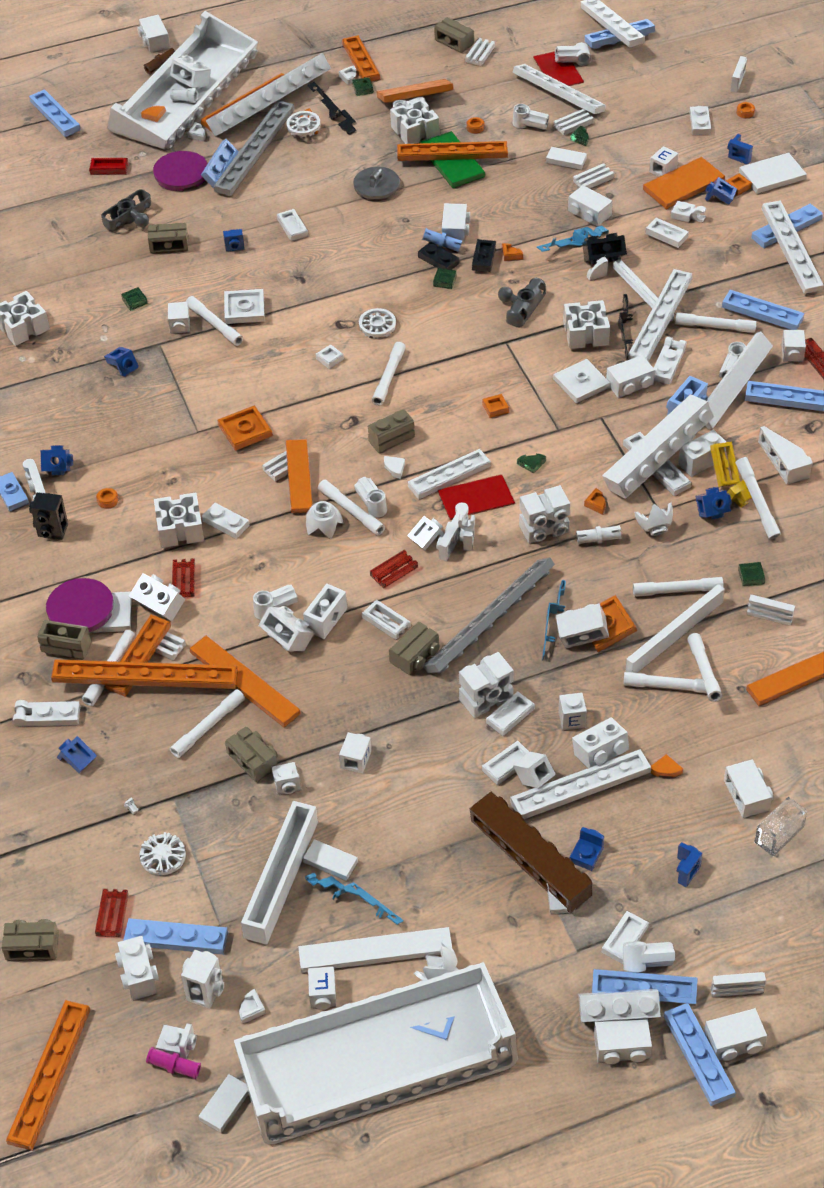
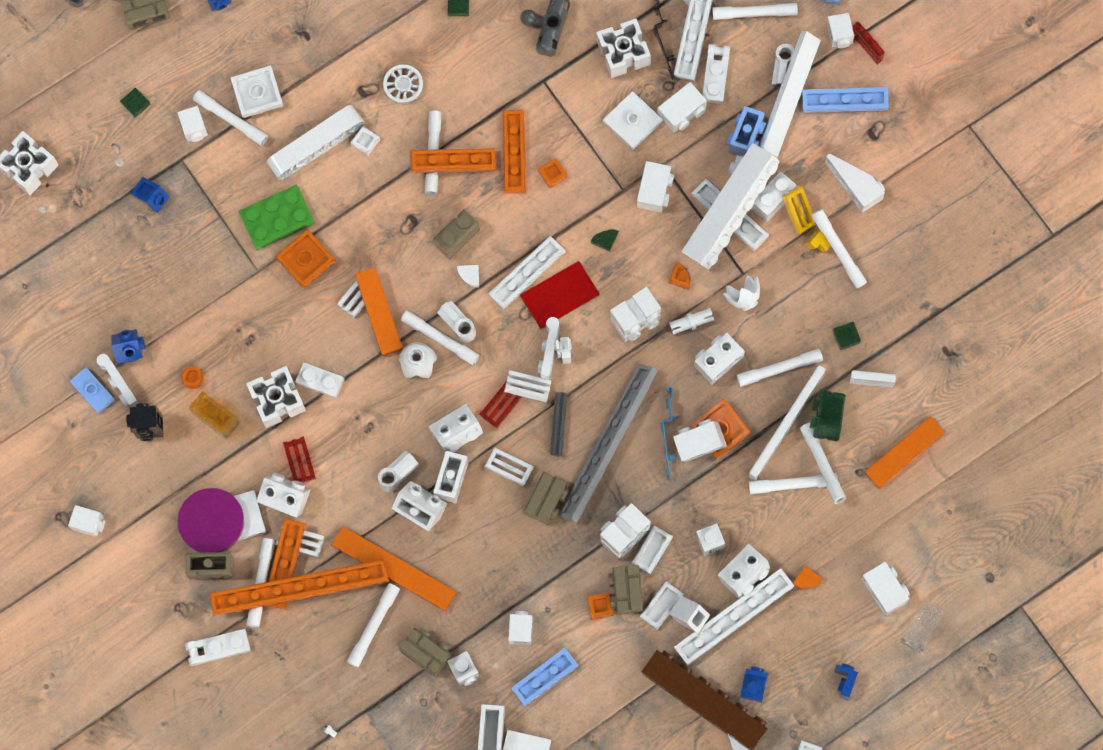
camera: 10 degrees left, 25 degrees up
blue bracket [57,736,97,773] -> none
white bracket [407,516,445,550] -> none
blue brick [695,487,732,519] -> none
none -> clear yellow brick [189,391,240,439]
none -> bright green plate [238,184,315,250]
none -> white beam [266,105,365,180]
none -> orange tile [409,148,496,173]
none -> white brick [428,404,483,453]
none -> orange tile [503,110,526,194]
none -> white tile [504,370,551,402]
none -> light blue plate [511,648,578,707]
none -> dark grey axle [550,392,567,456]
none -> orange tile [587,592,613,619]
none -> dark tan brick [608,565,643,614]
none -> white brick [637,161,674,213]
none -> white brick [694,333,745,385]
none -> clear green brick [810,390,846,441]

